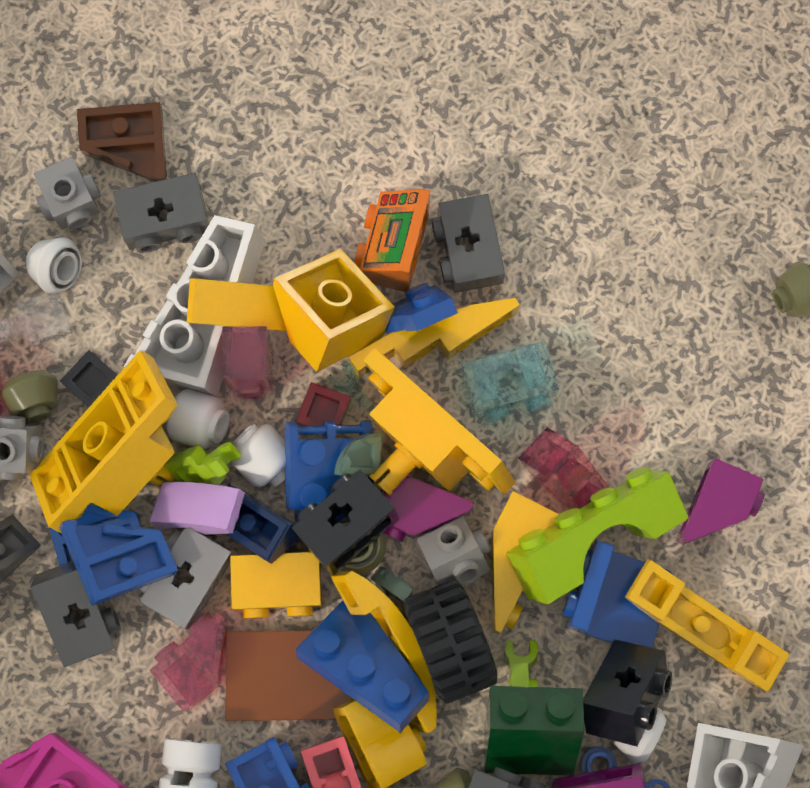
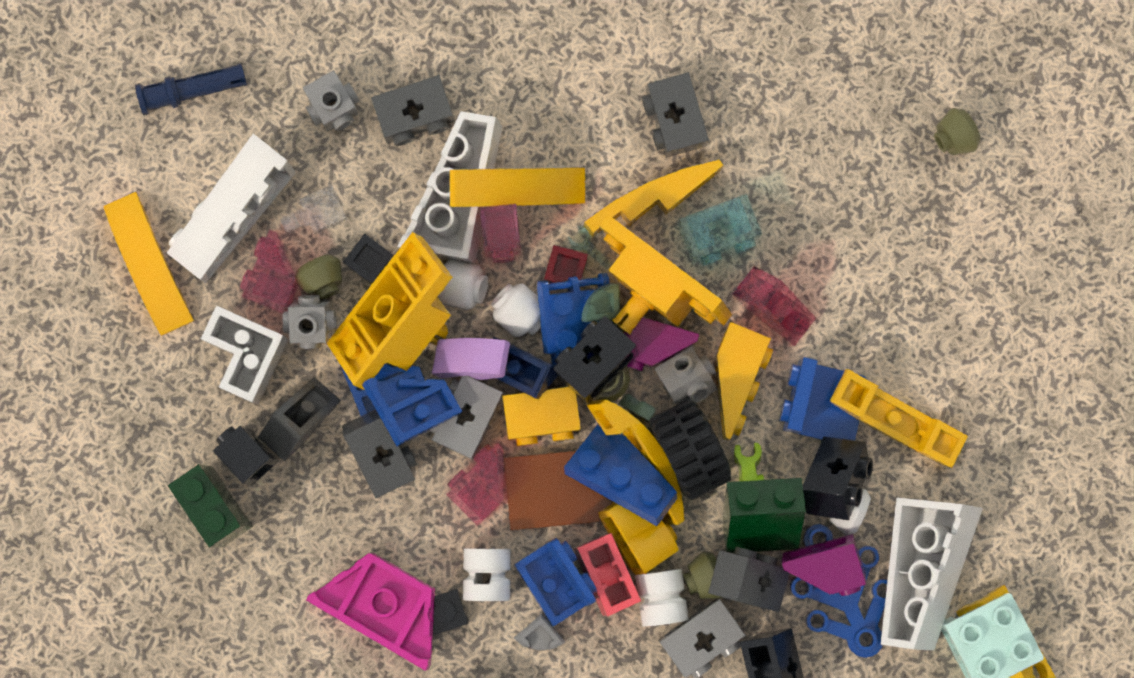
camera: 10 degrees left, 5 degrees up
white cone [26,237,82,294] -> none
reddish brown wing [77,102,167,182] -> none
lime plate [165,442,241,485] -> none
yellow slope [273,248,395,372] -> none
orange slope [354,189,431,292] -> none
blue wing [386,283,458,332] -> none
lime arch [507,467,689,605] -> none
magenta slope [676,458,765,545] -> none

